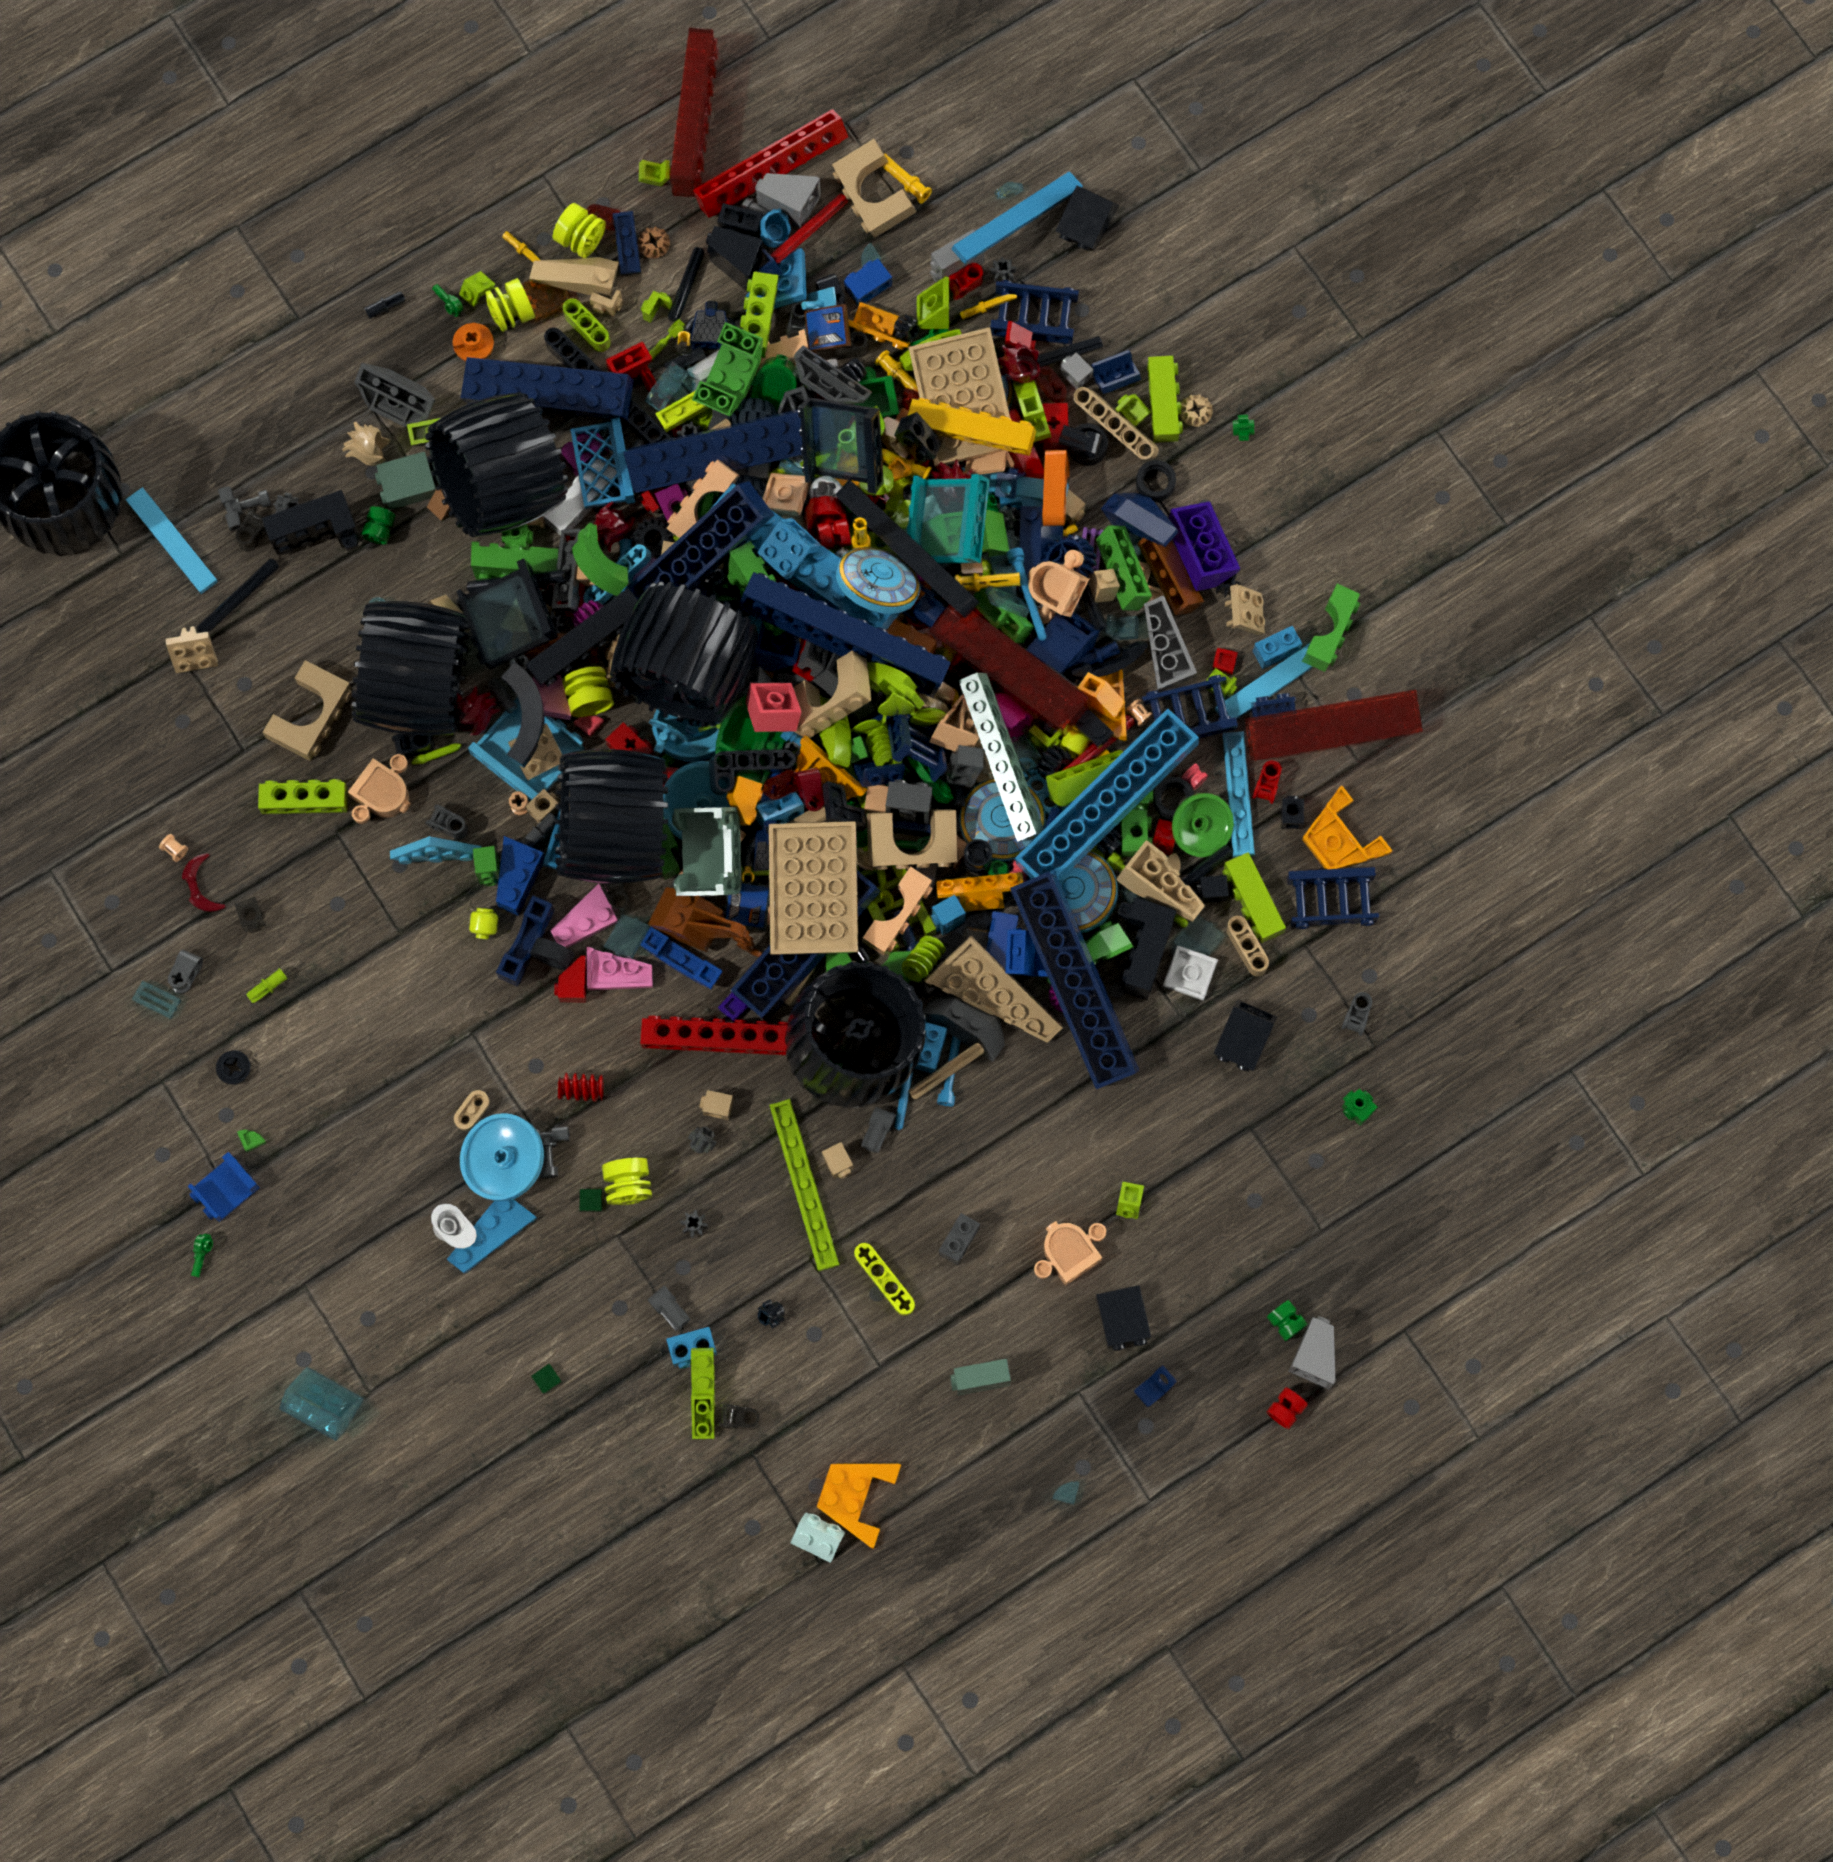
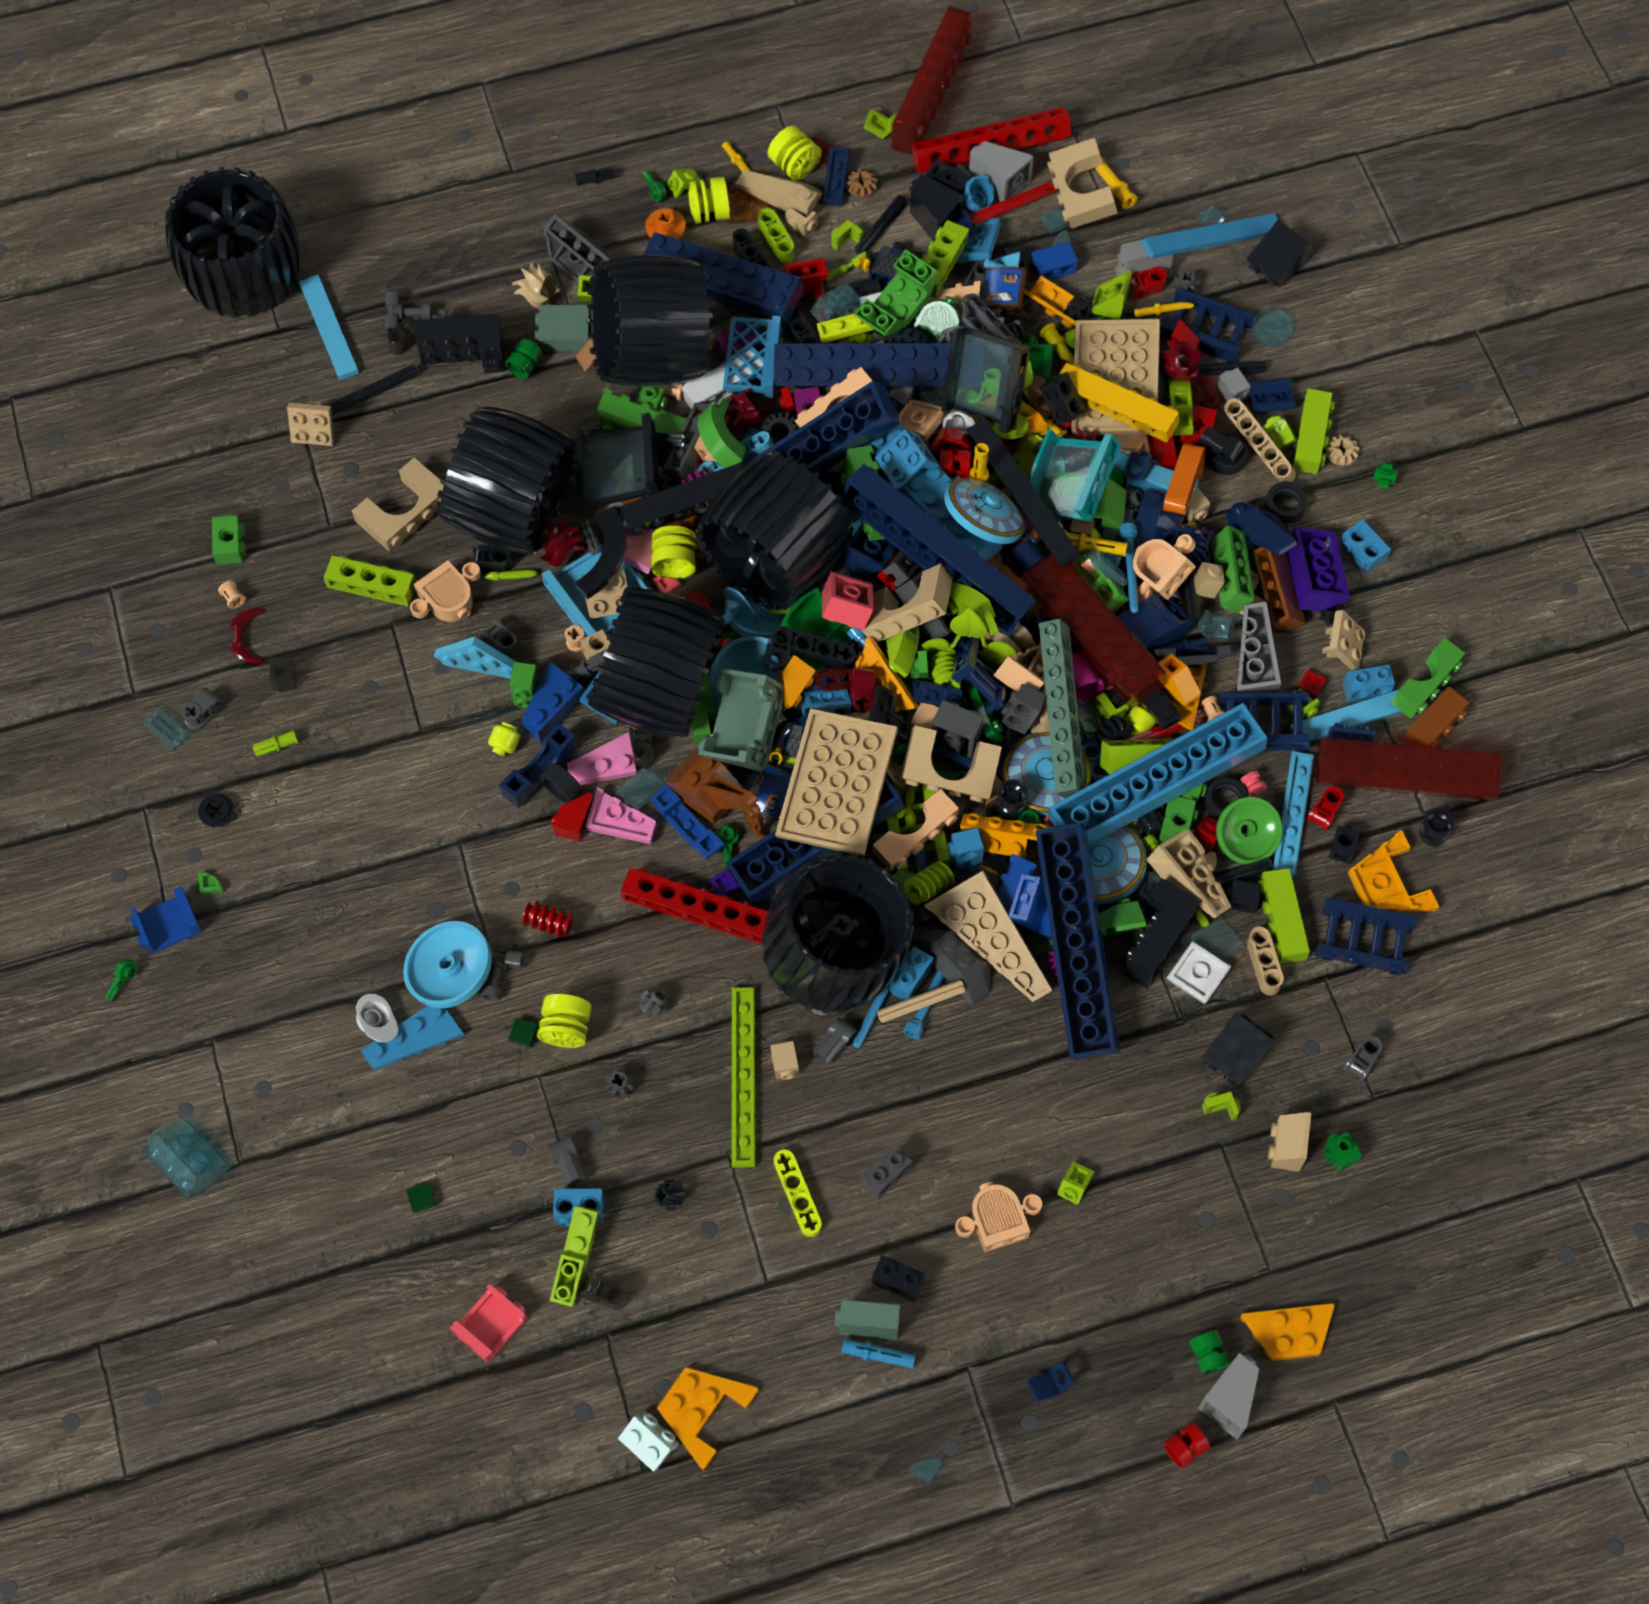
camera: 15 degrees right, 10 degrees down
tan plate [454,1090,490,1131] -> none
tan brick [700,1090,734,1120] -> none
black panel [1095,1285,1151,1351] -> none
none -> bright green brick [212,515,246,565]
none -> coral panel [450,1284,527,1364]
none -> green plate [716,825,739,869]
none -> dark azure pin [841,1338,916,1369]
none -> black brick [872,1255,926,1302]
none -> clear light blue tile [1040,207,1068,234]
none -> lime bracket [1202,1092,1241,1121]
none -> light orange wing [1240,1303,1334,1361]
none -> clear light blue tile [1252,309,1293,347]
none -> tan slope [1268,1112,1311,1172]
none -> dark azure brick [1340,520,1391,573]
none -> dark orange brick [1403,686,1469,755]
none -> black wheel [1419,808,1455,847]

